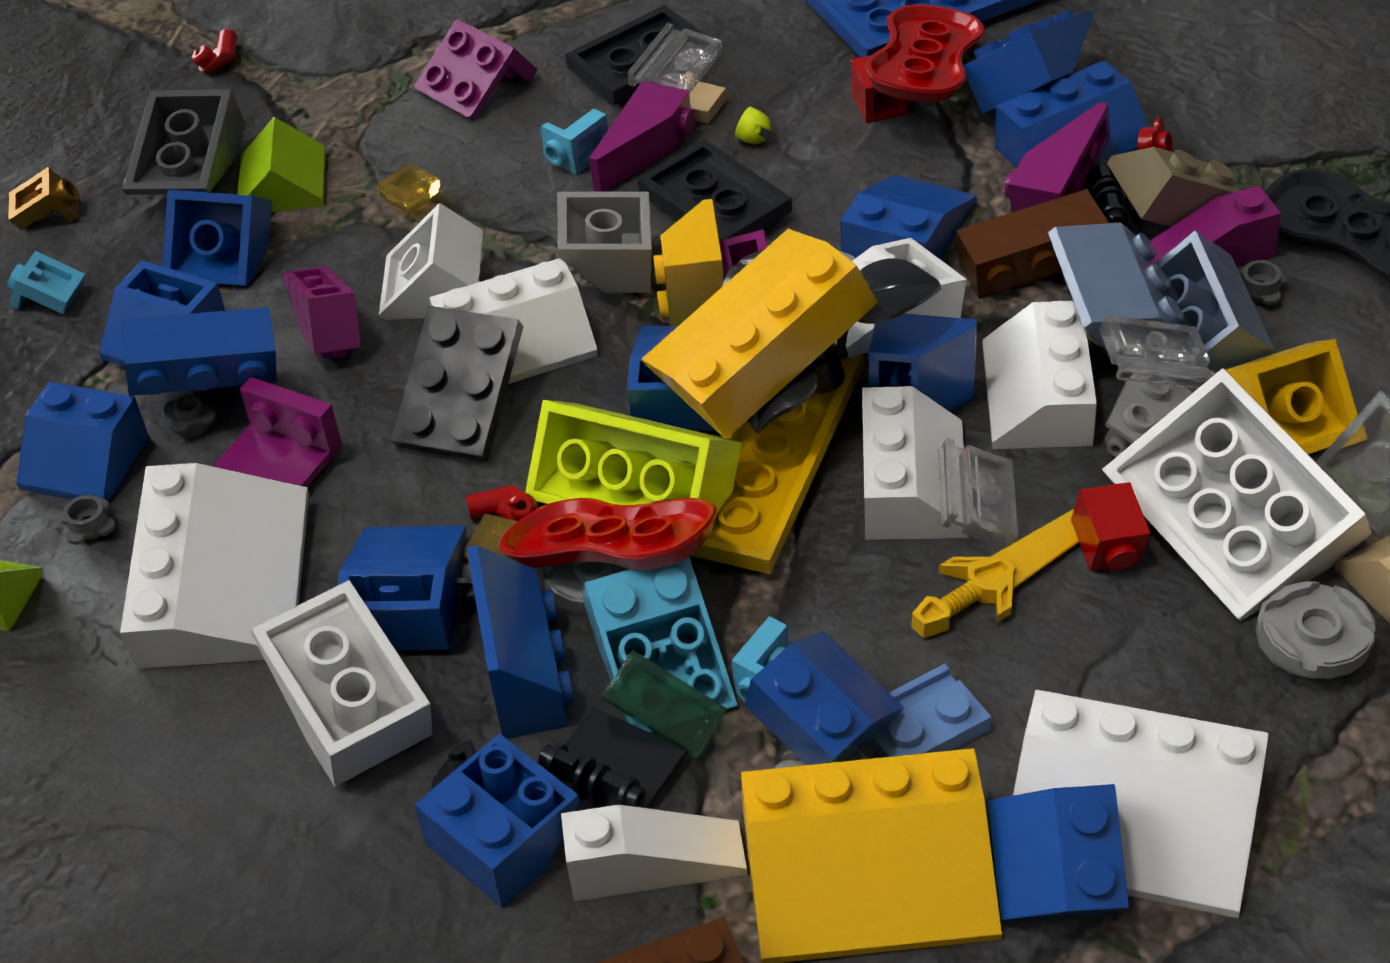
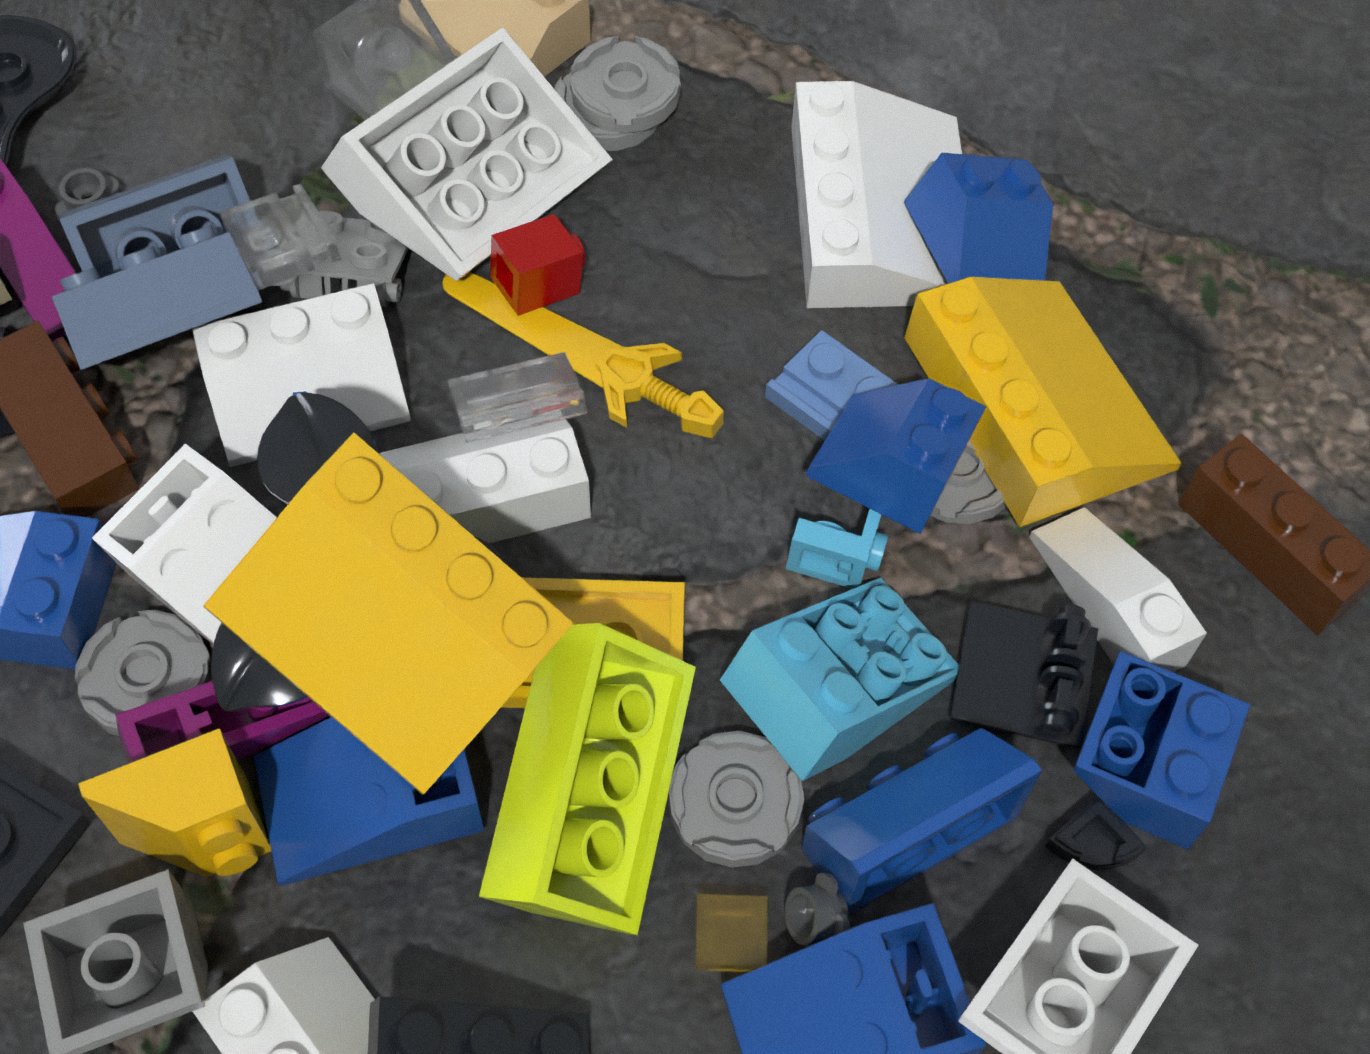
camera: 115 degrees left, 15 degrees up
red arm [465,485,538,524] -> none
red plate [499,498,717,570] -> none
clear green tile [602,650,727,759] -> none
yellow slope [1225,339,1364,454] -> none

